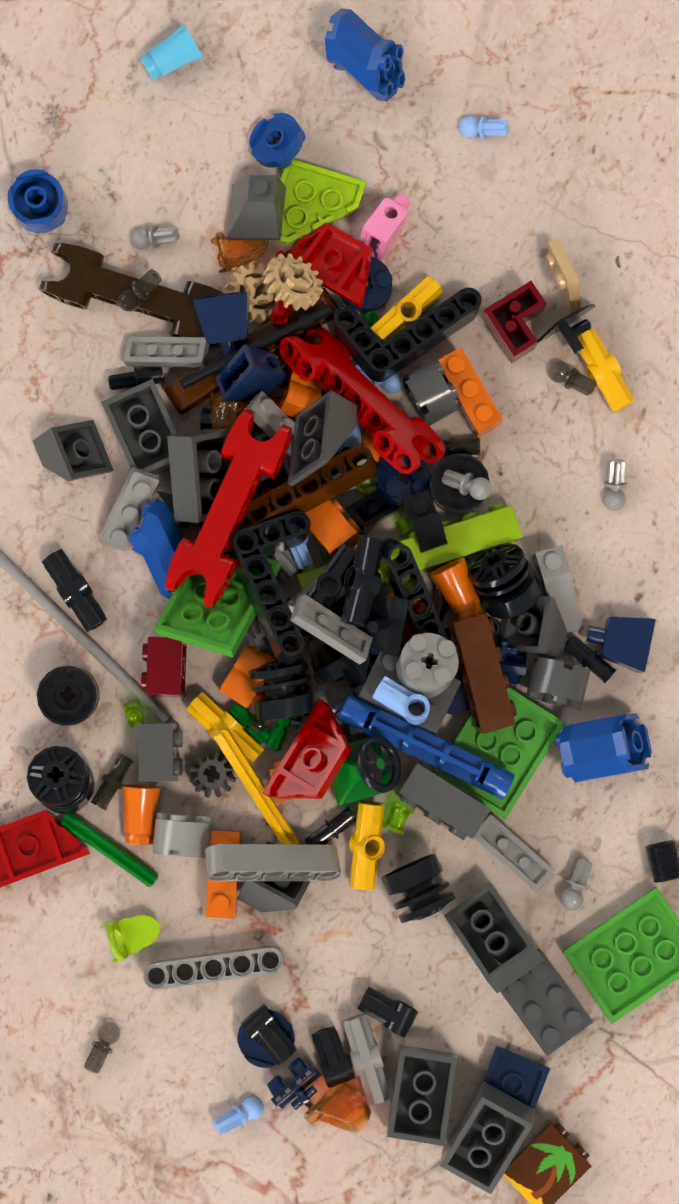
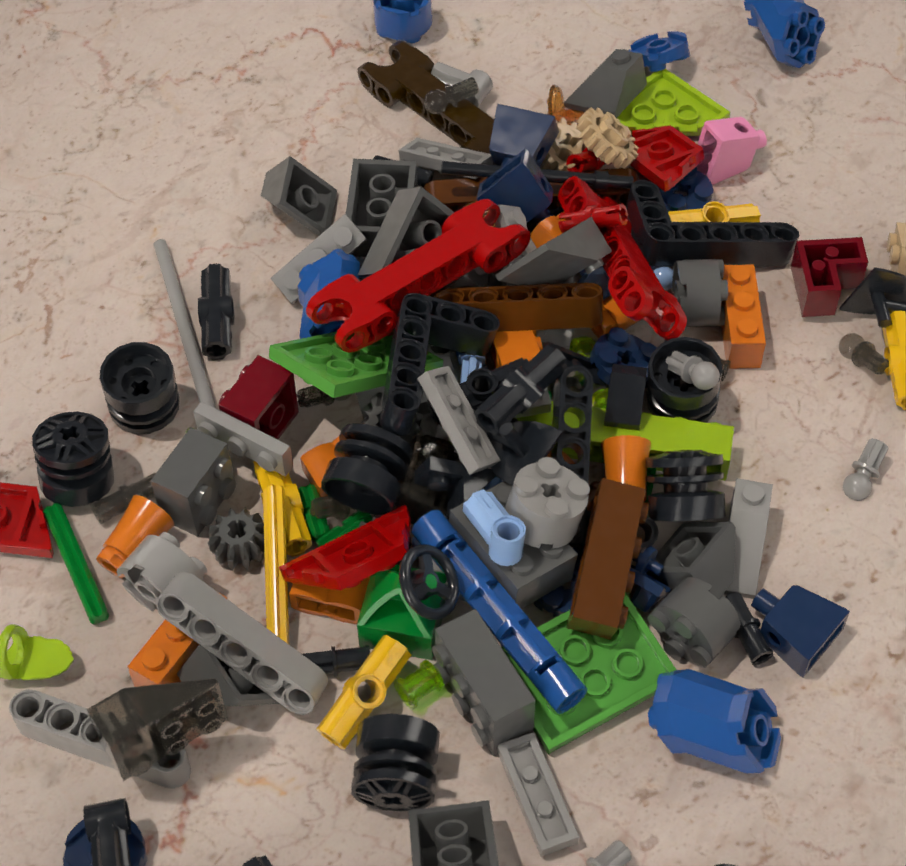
camera: 25 degrees right, 30 degrees down
light grey axle [130,226,180,250] -> none
light blue axle [459,116,509,139] -> none
none -> clear smoke slope [87,678,228,781]
none -> light grey plate [193,401,293,476]
none -> light grey piece [431,62,493,107]
none -> red pin [558,204,628,233]

